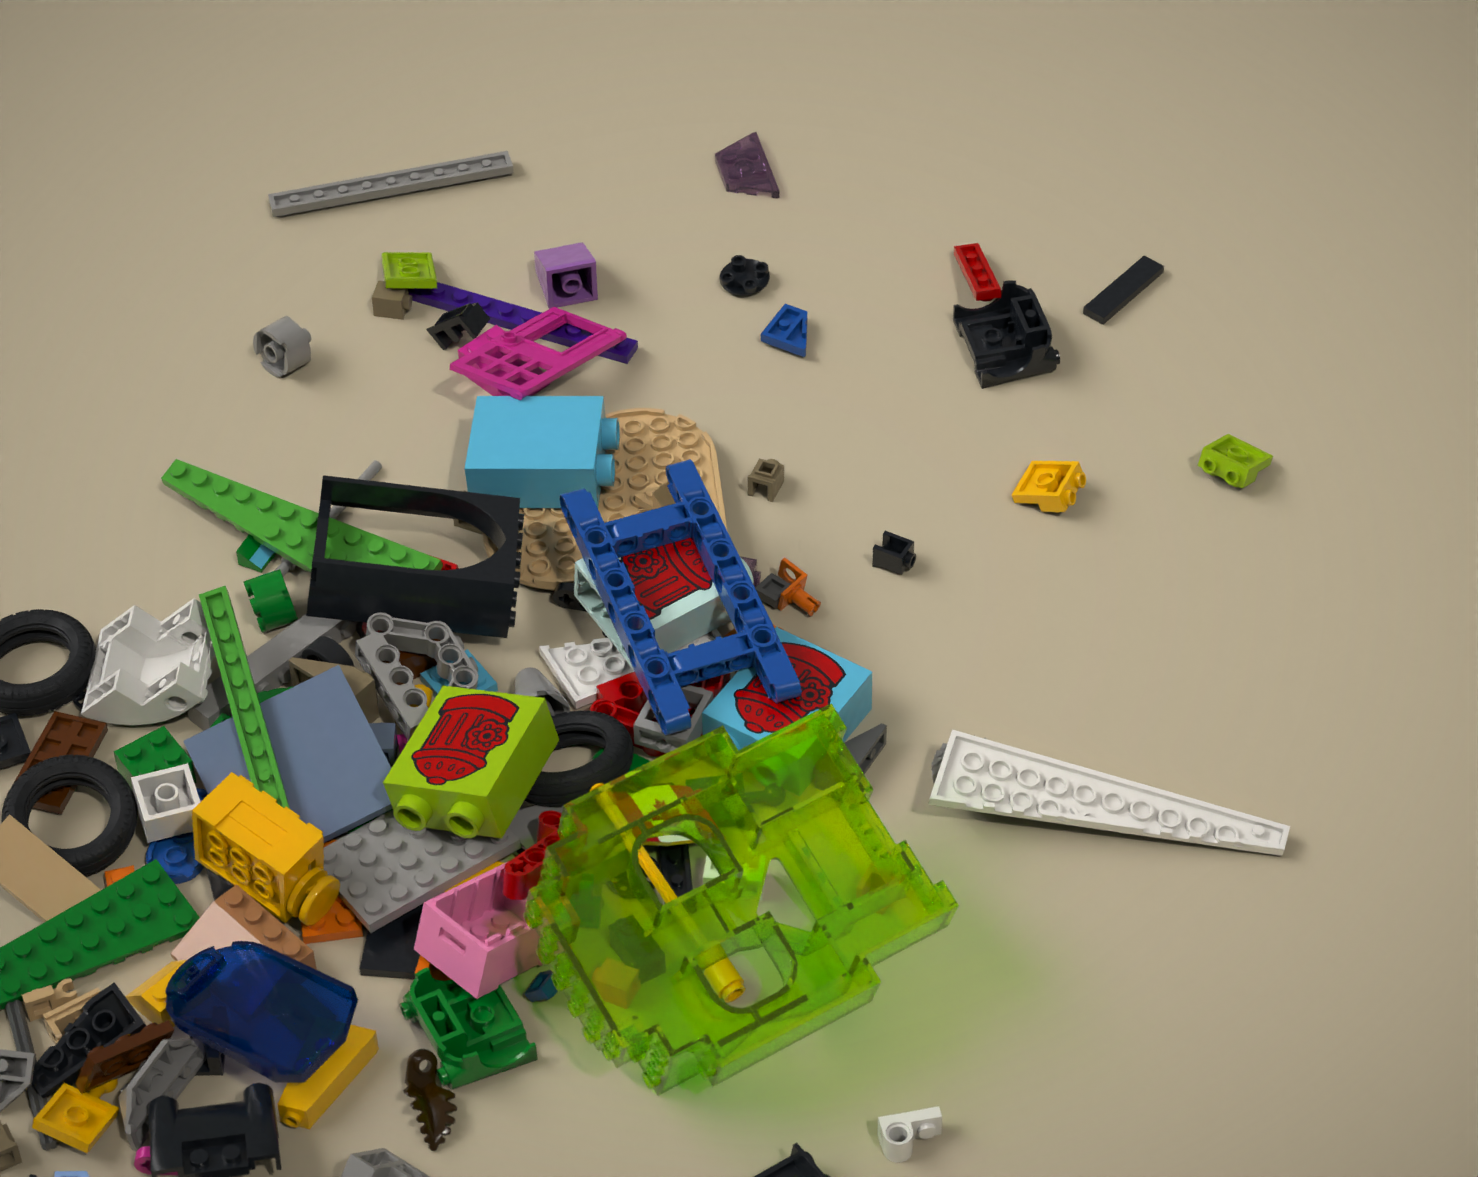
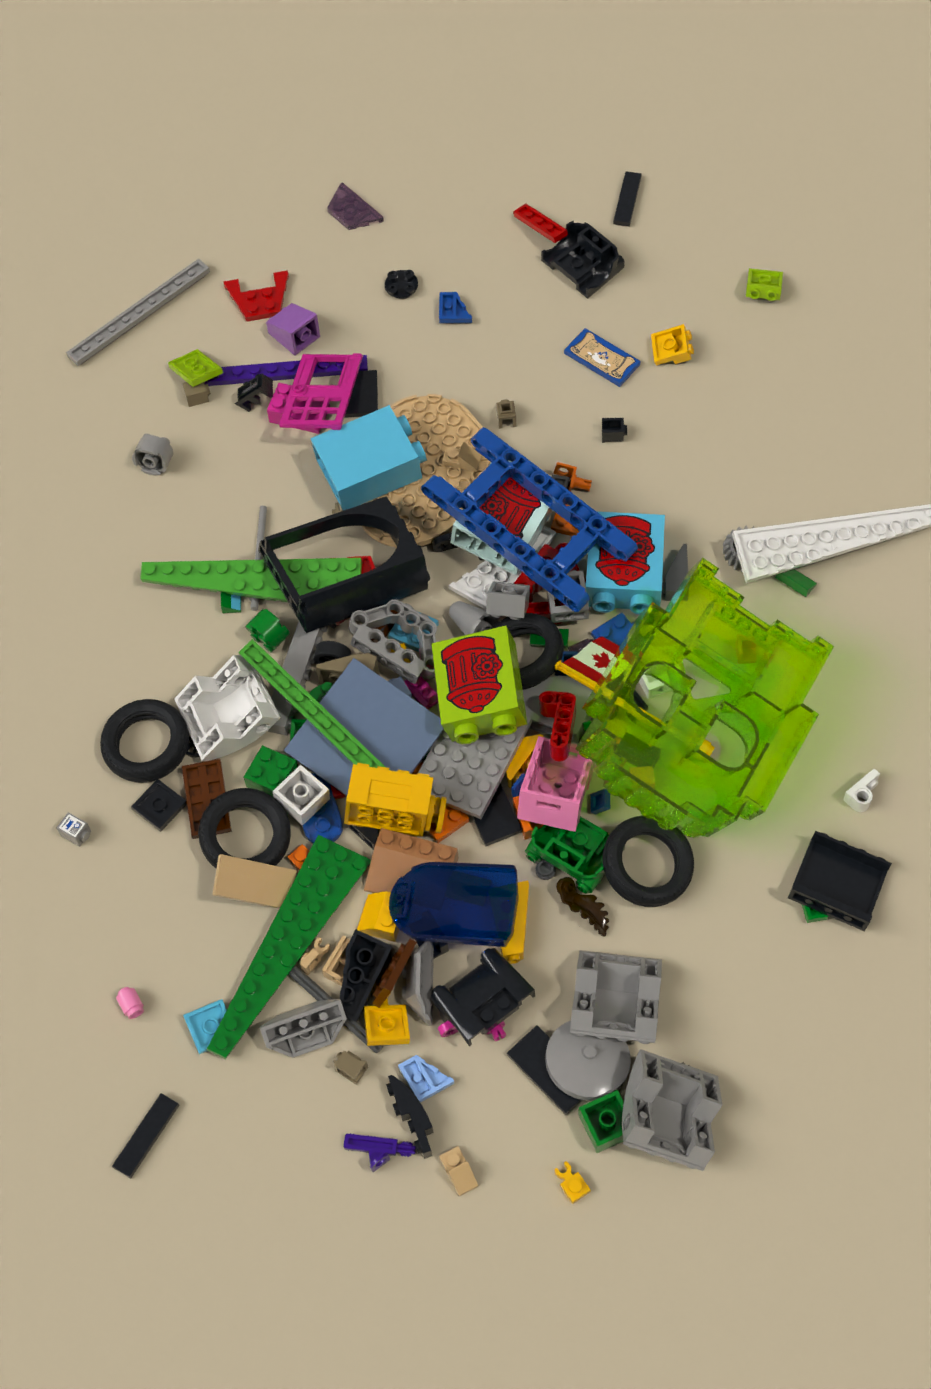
camera: 25 degrees left, 15 degrees up
none -> red wing [223,270,289,322]
none -> black tile [344,370,378,418]
none -> light grey brick [486,581,530,620]
none -> dark grey plate [536,860,556,880]
none -> tile [564,328,641,387]
none -> black tyre [603,815,694,907]
none -> green slope [775,569,817,597]

